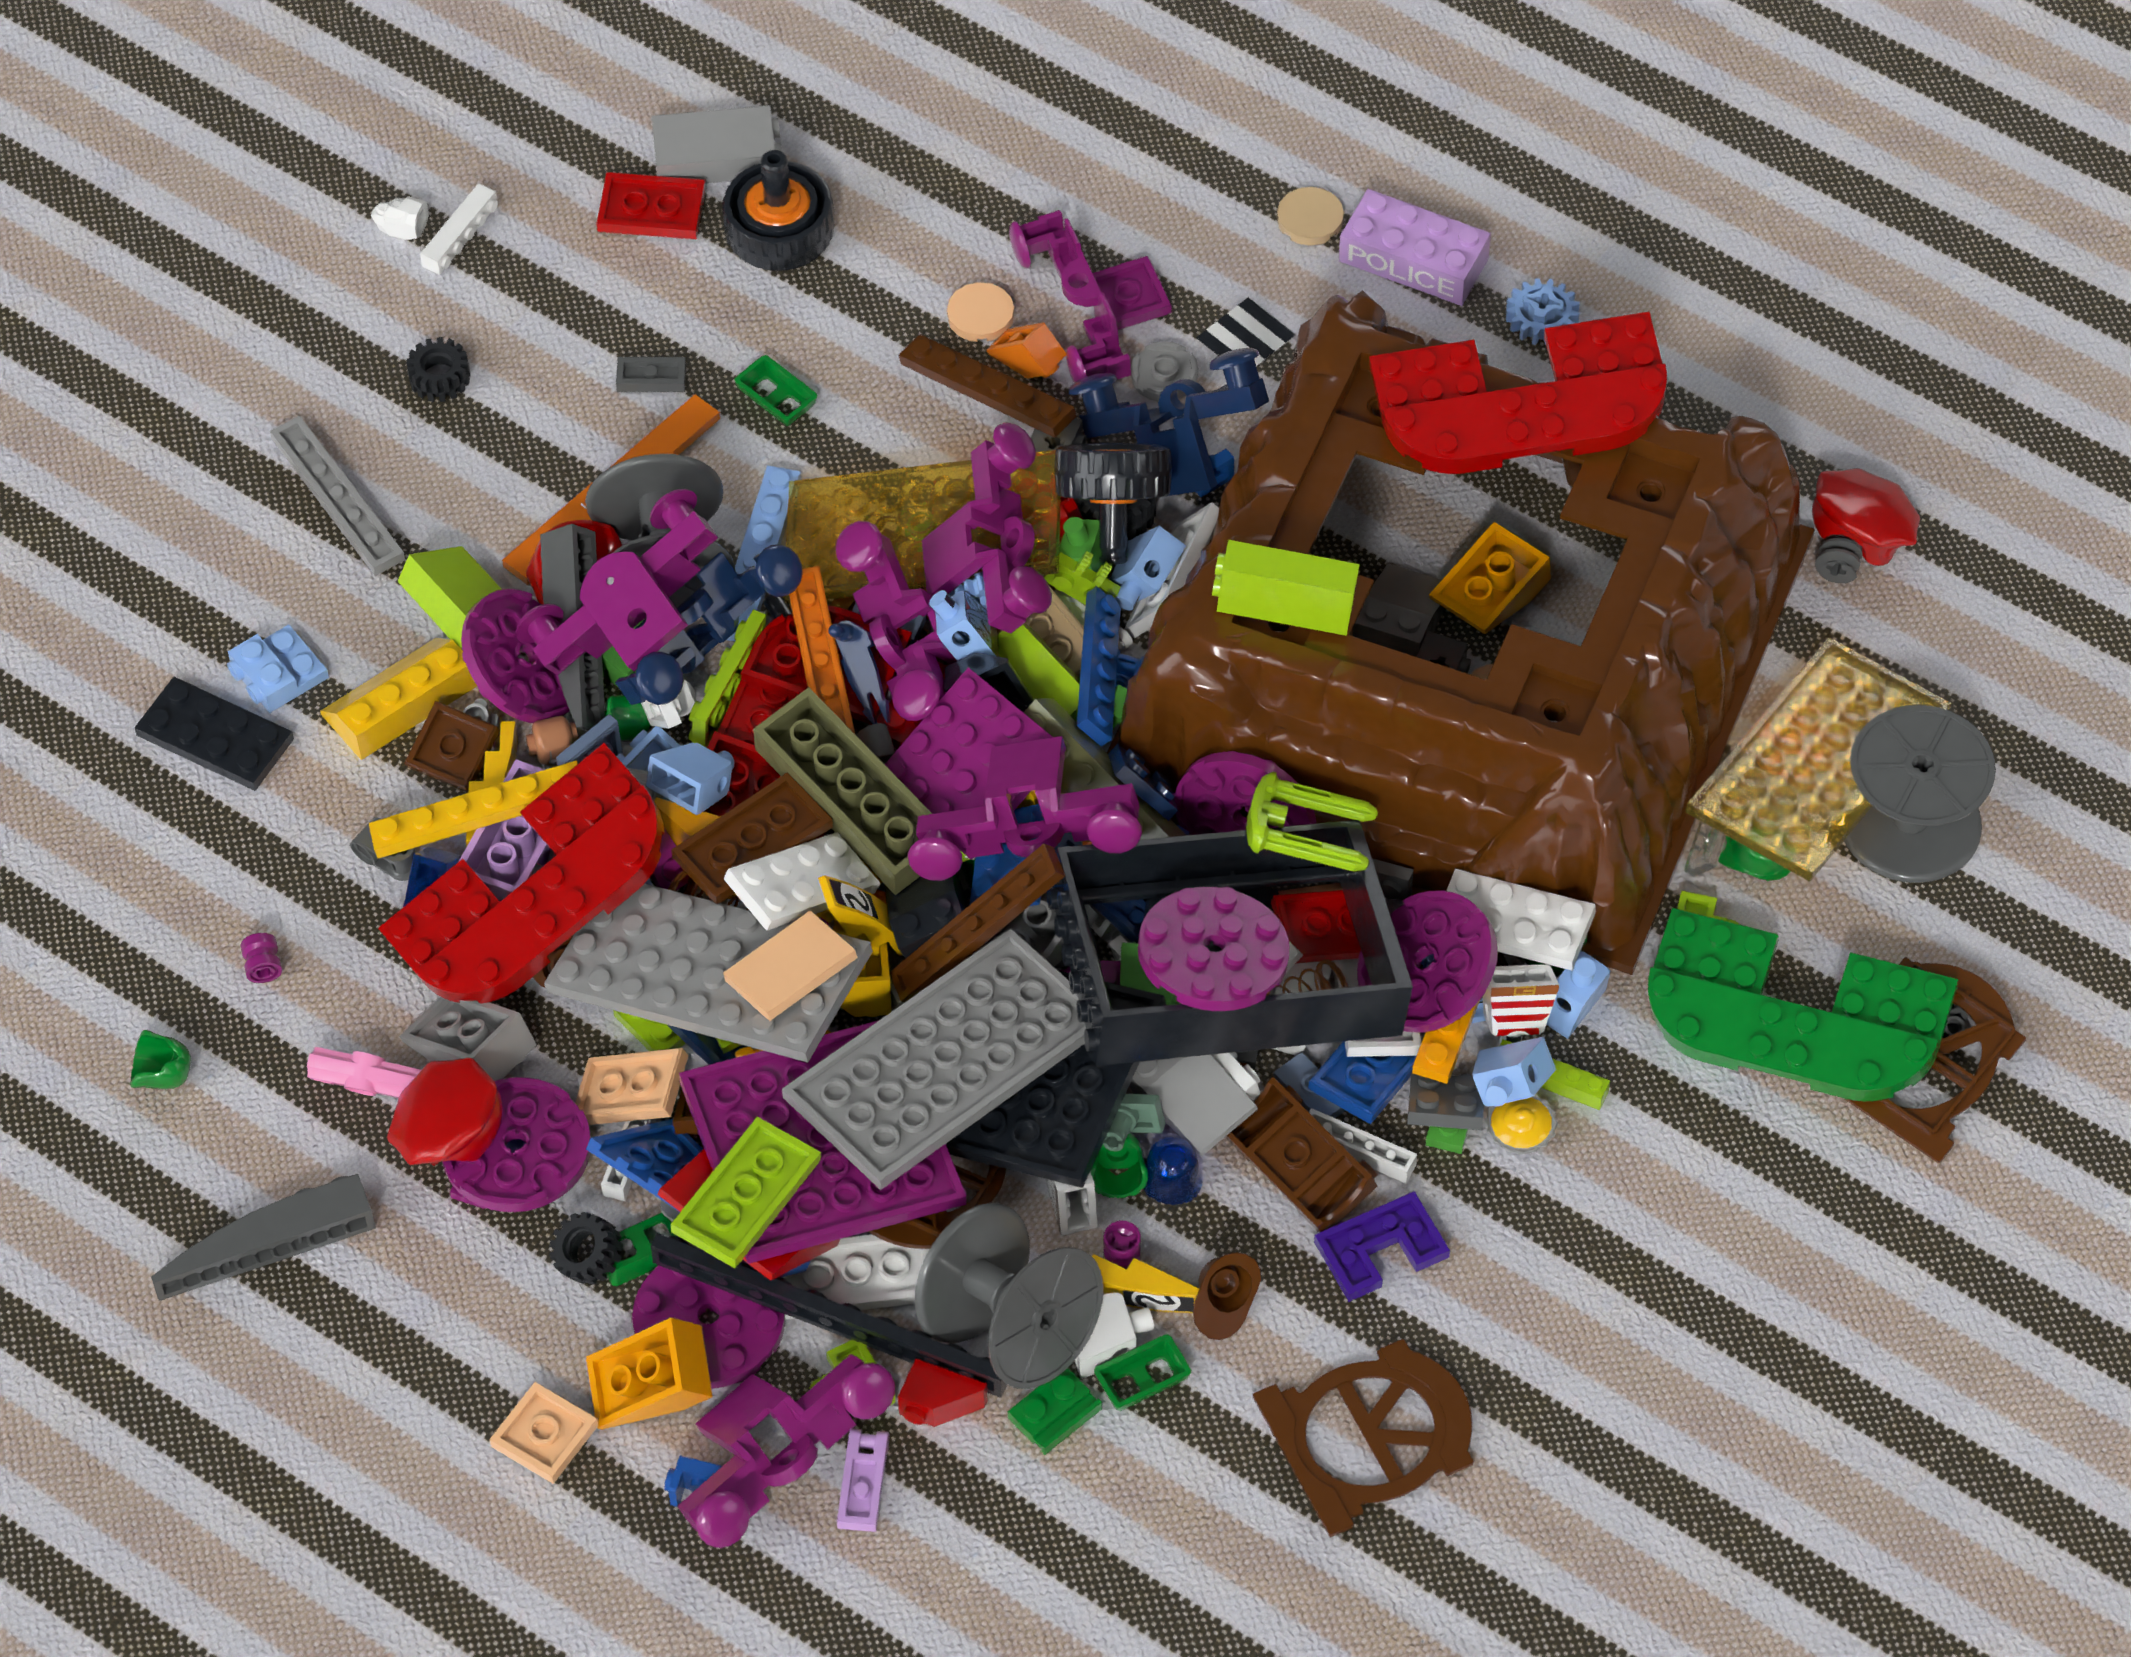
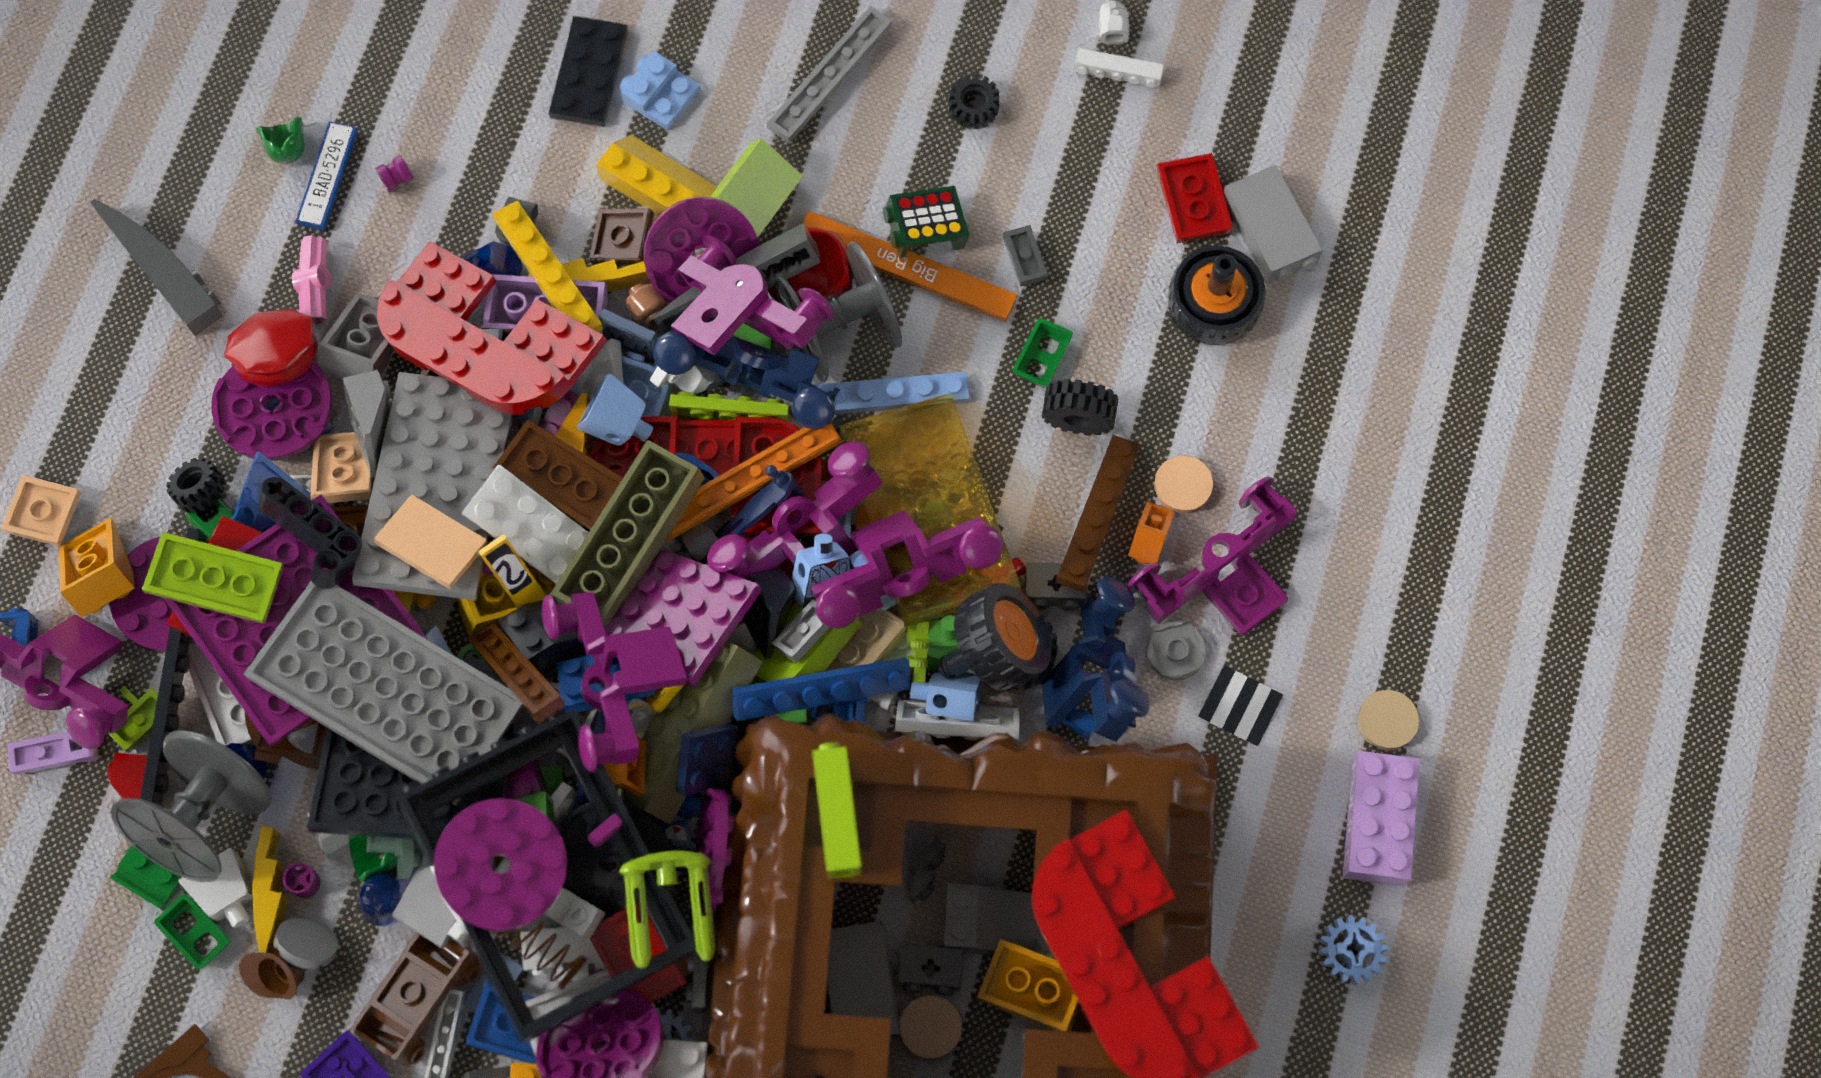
camera: 70 degrees right, 15 degrees up
none -> black beam [259,477,362,589]
none -> light grey tile [273,918,338,969]
none -> tile [296,122,358,231]
none -> light grey slope [343,370,392,478]
none -> magenta tile [588,814,622,848]
none -> light grey plate [772,599,830,663]
none -> panel [883,185,970,259]
none -> black tyre [1041,379,1119,436]

